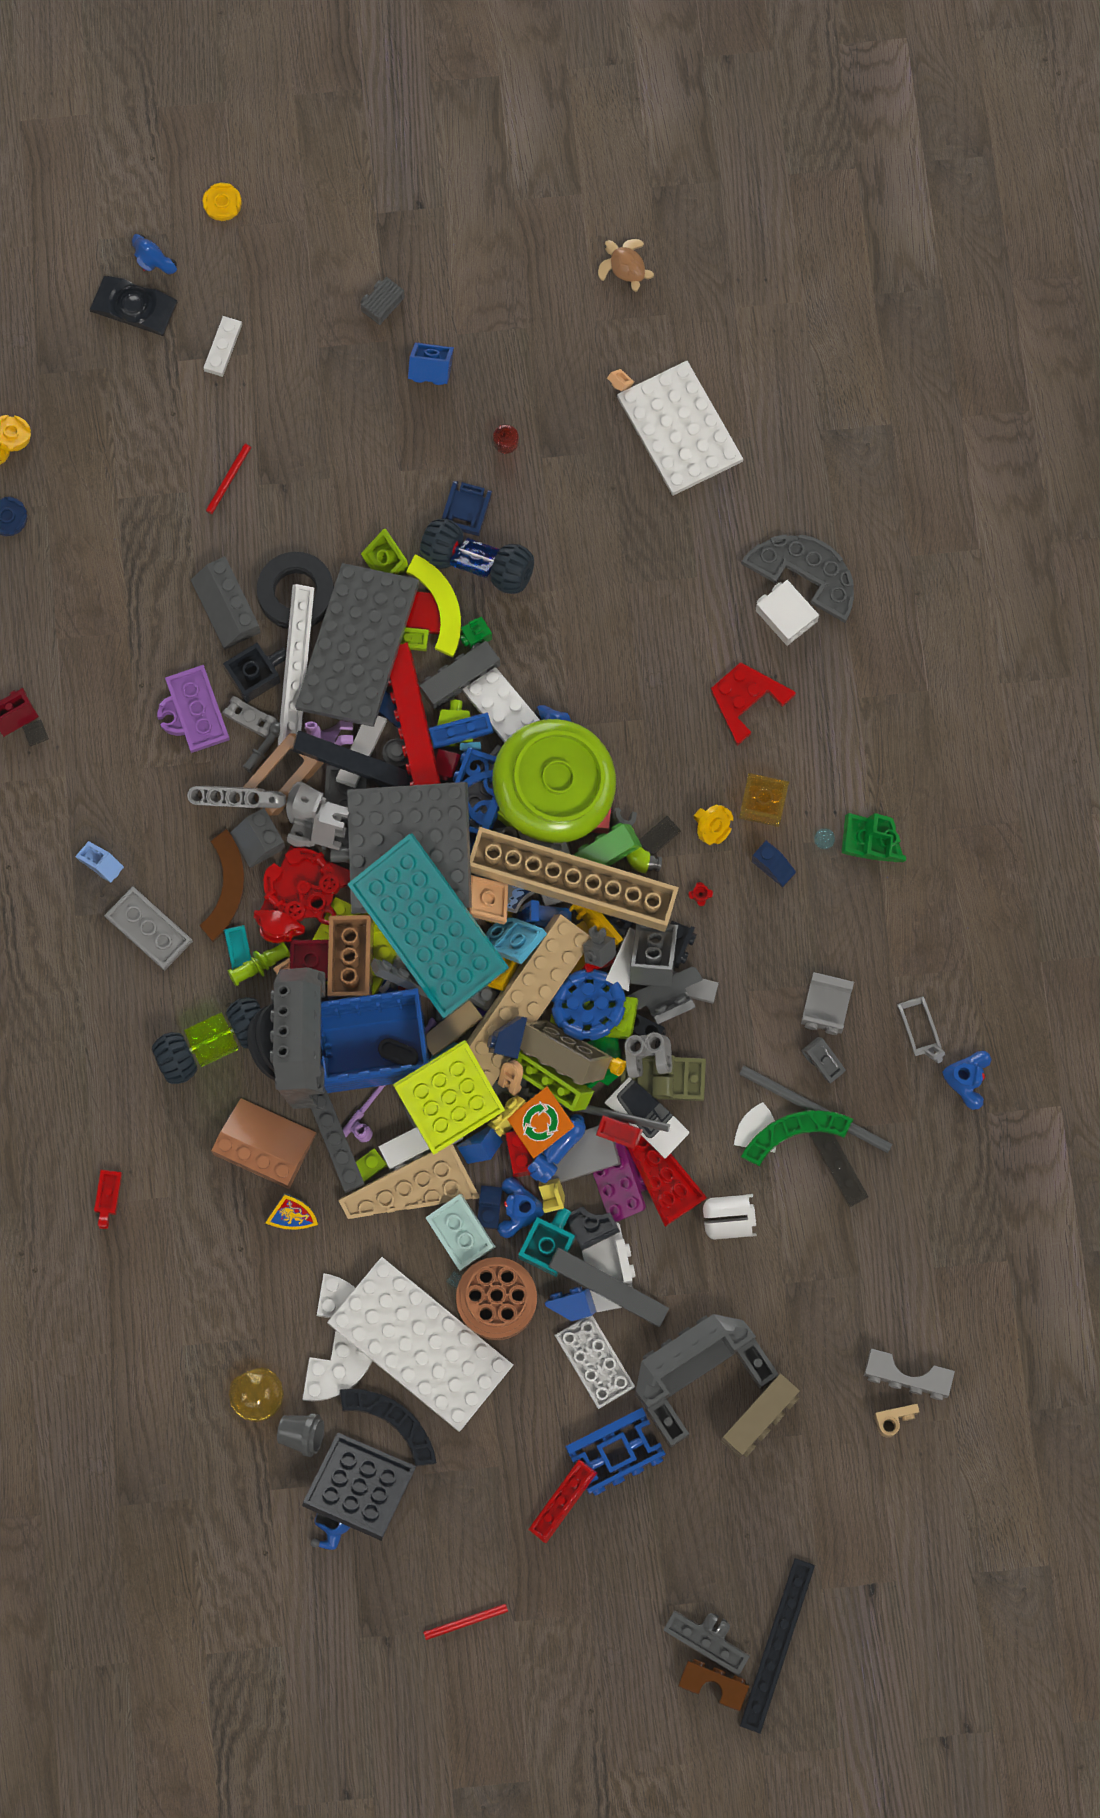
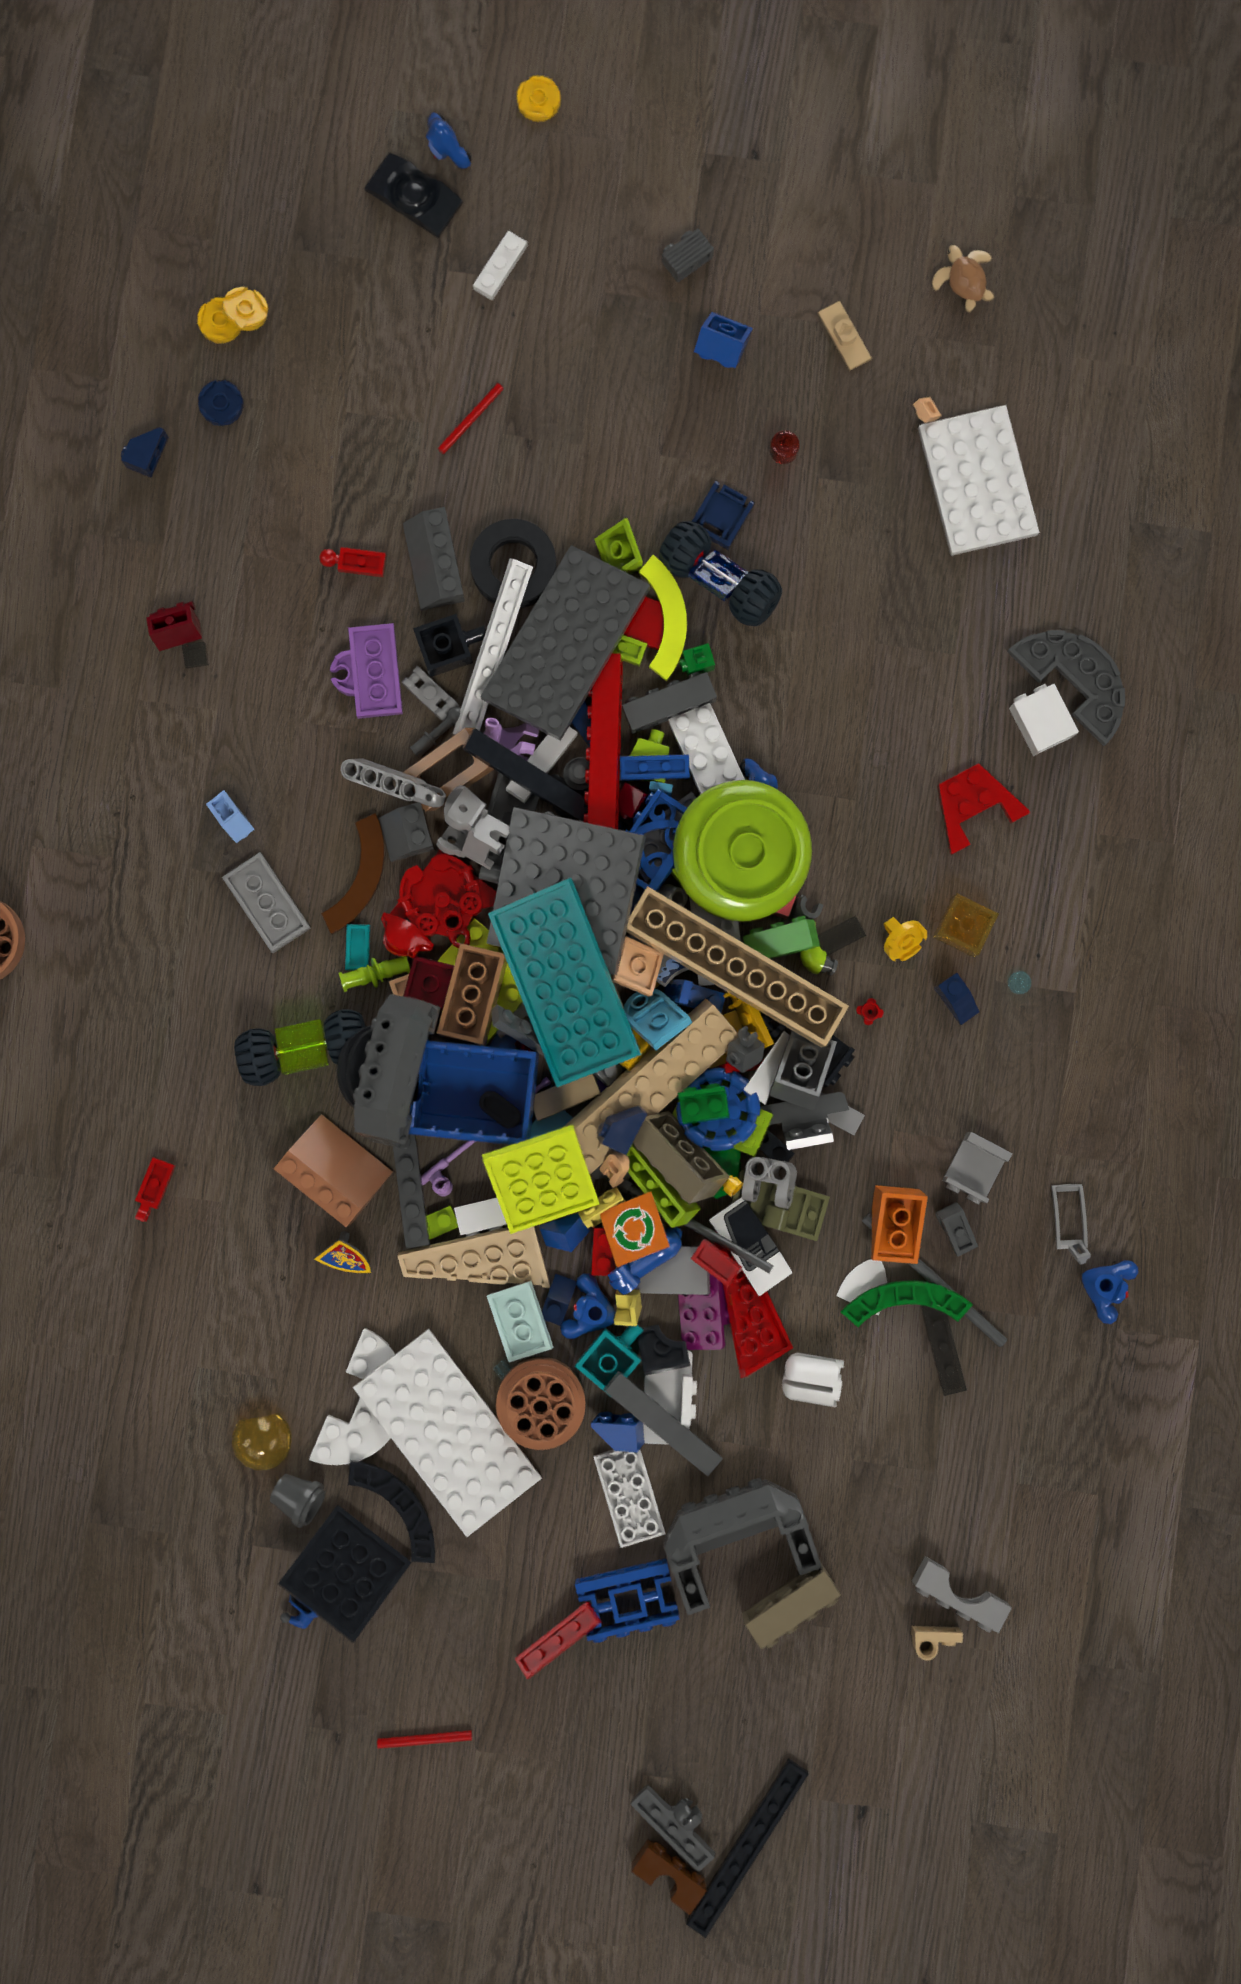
camera: 10 degrees right, 10 degrees up
green slope [841,813,906,862] -> none
none -> red plate [319,547,386,577]
none -> green bracket [678,1084,730,1124]
none -> tan piece [818,301,871,371]
none -> orange slope [871,1185,928,1264]

